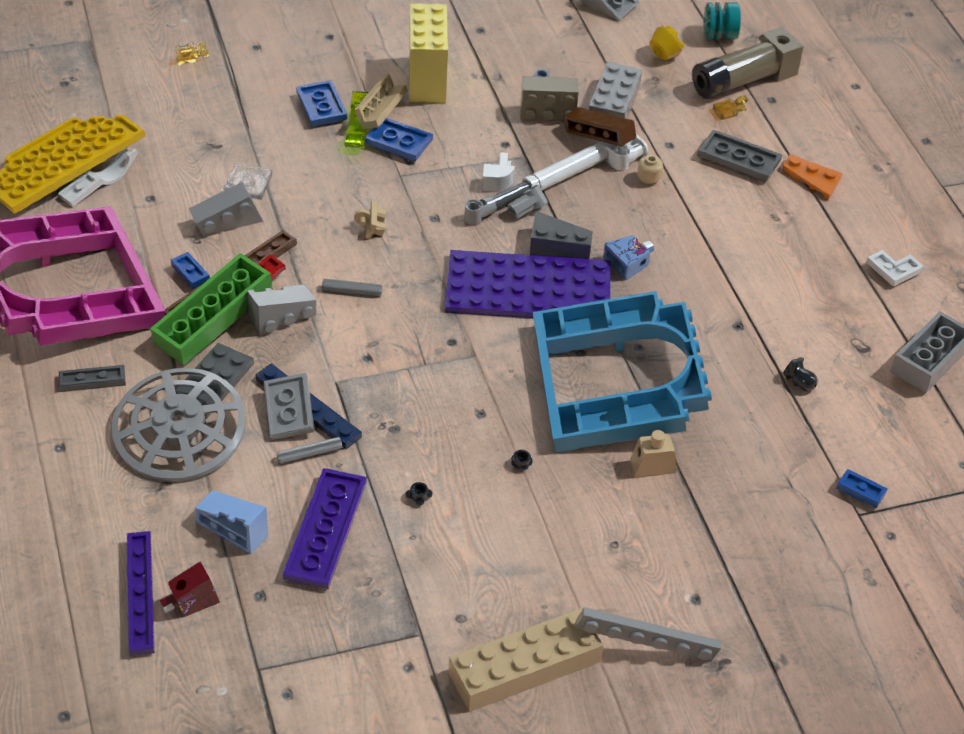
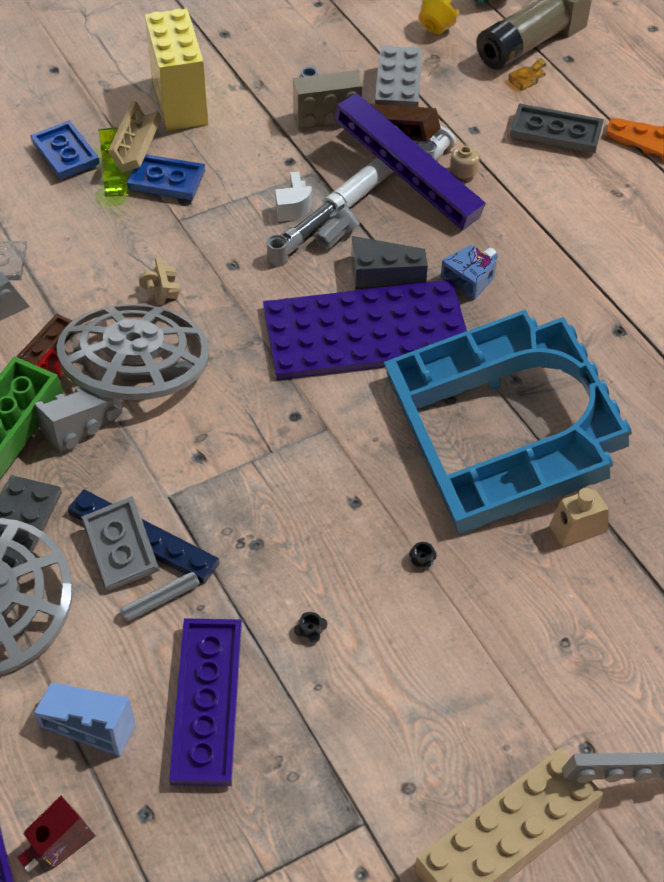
camera: 10 degrees left, 5 degrees up
none -> light grey dish [57,304,209,400]
none -> dark purple brick [334,93,486,231]

